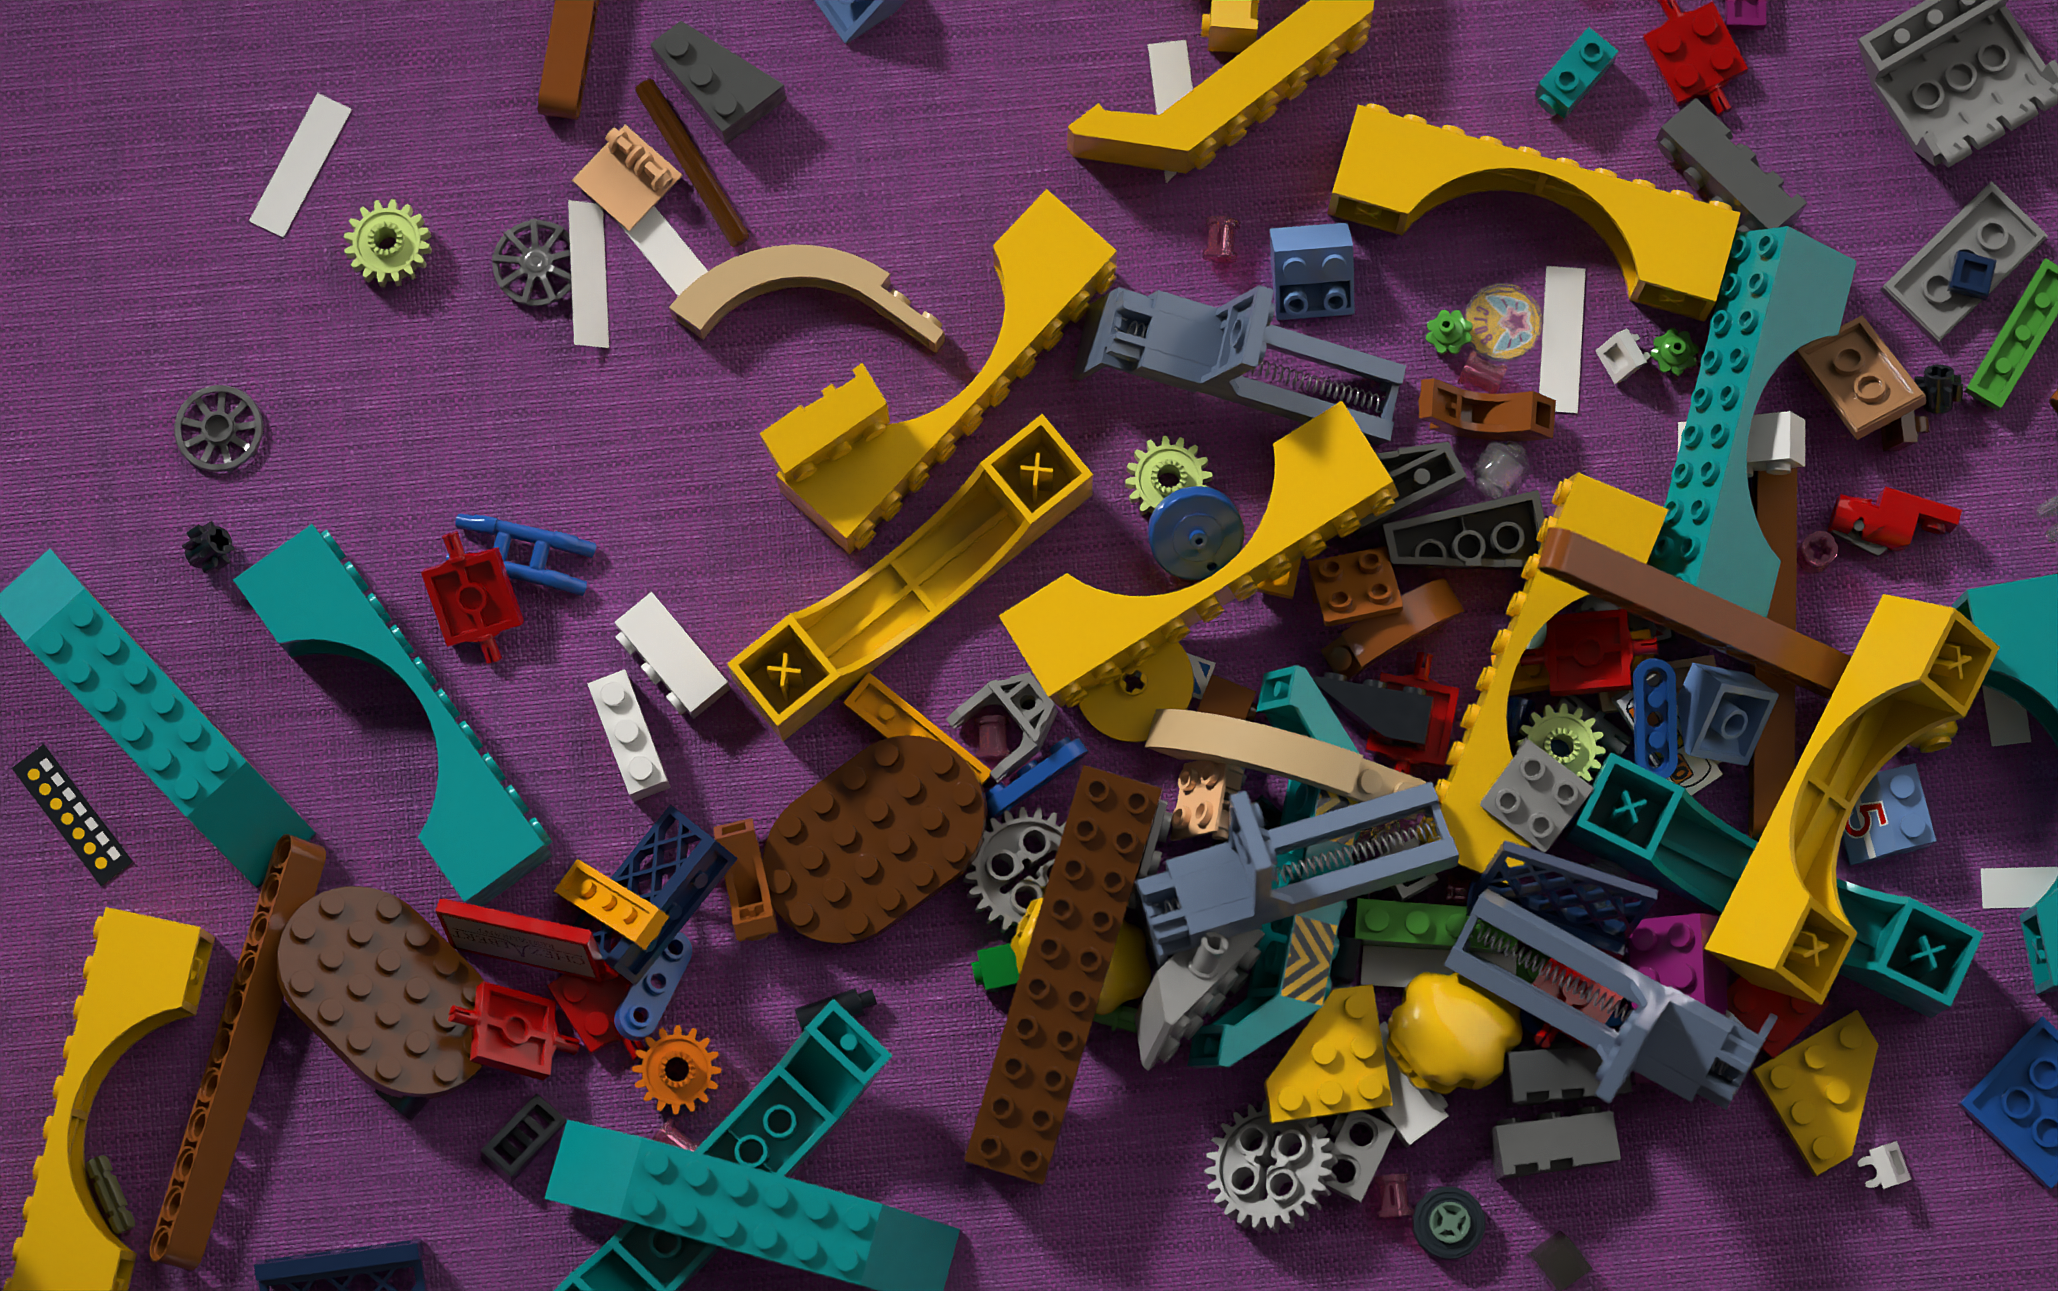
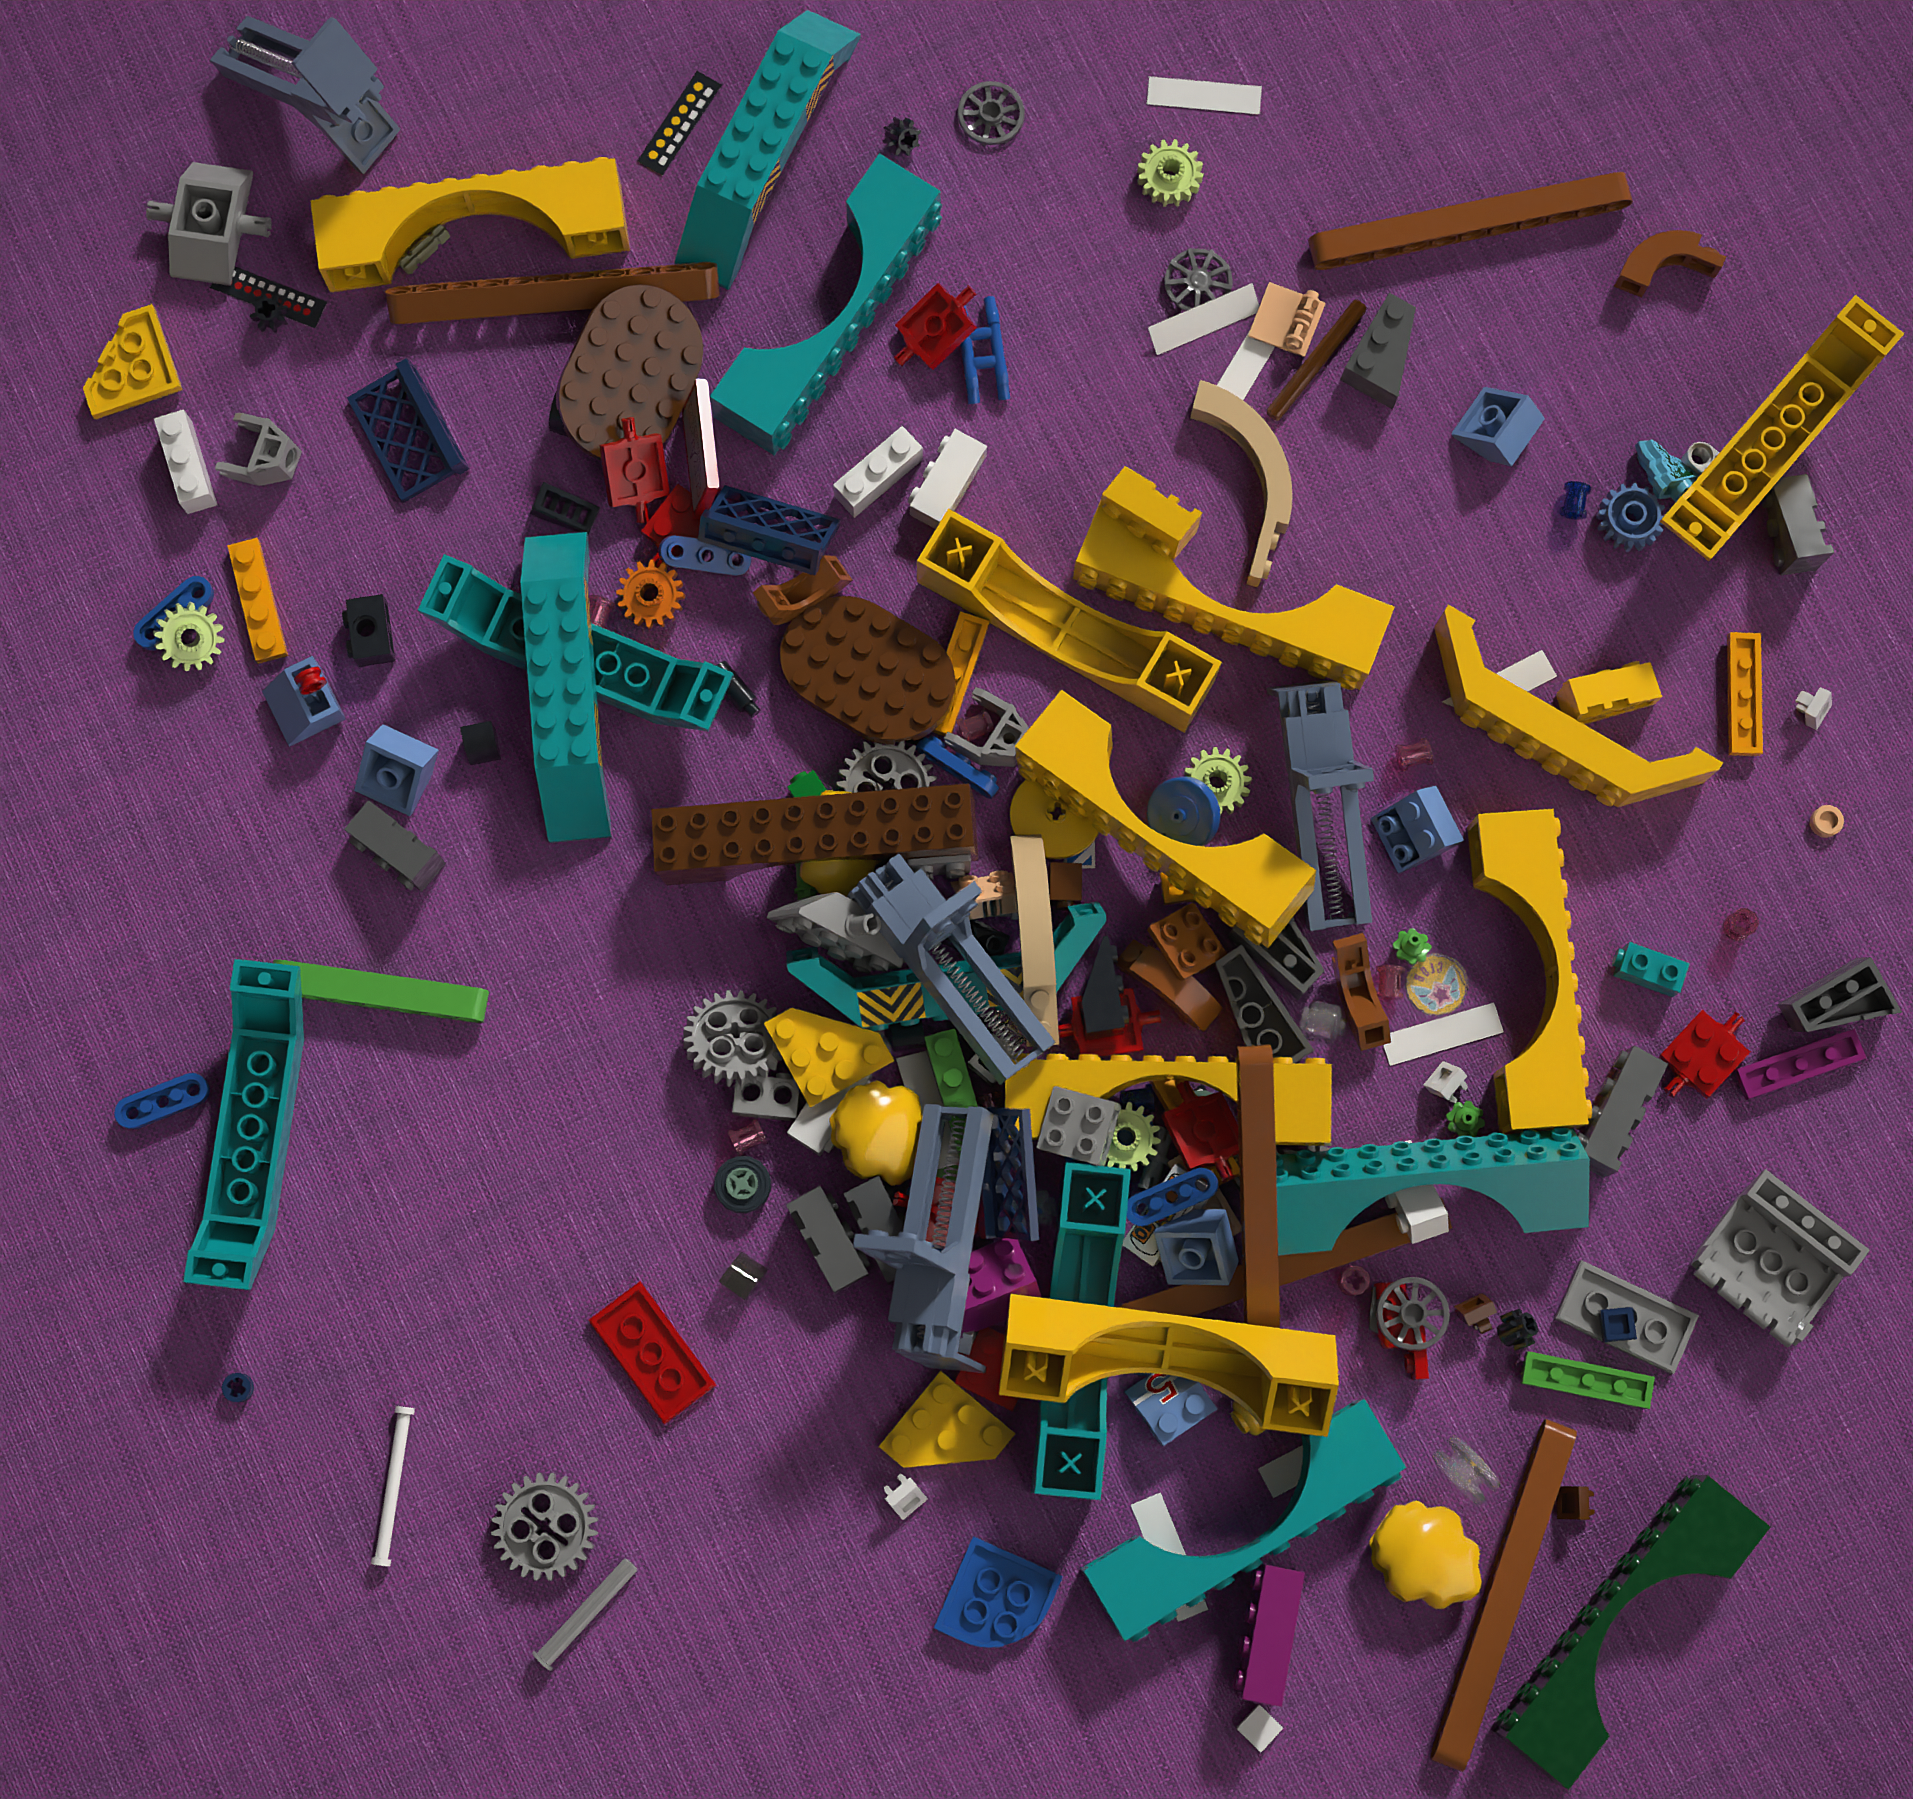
camera: 65 degrees right, 0 degrees up
light orange plate [554,859,669,950] -> none
medium nougat tile [1794,315,1926,440] -> none
none -> flat silver wheel [1376,1277,1450,1351]

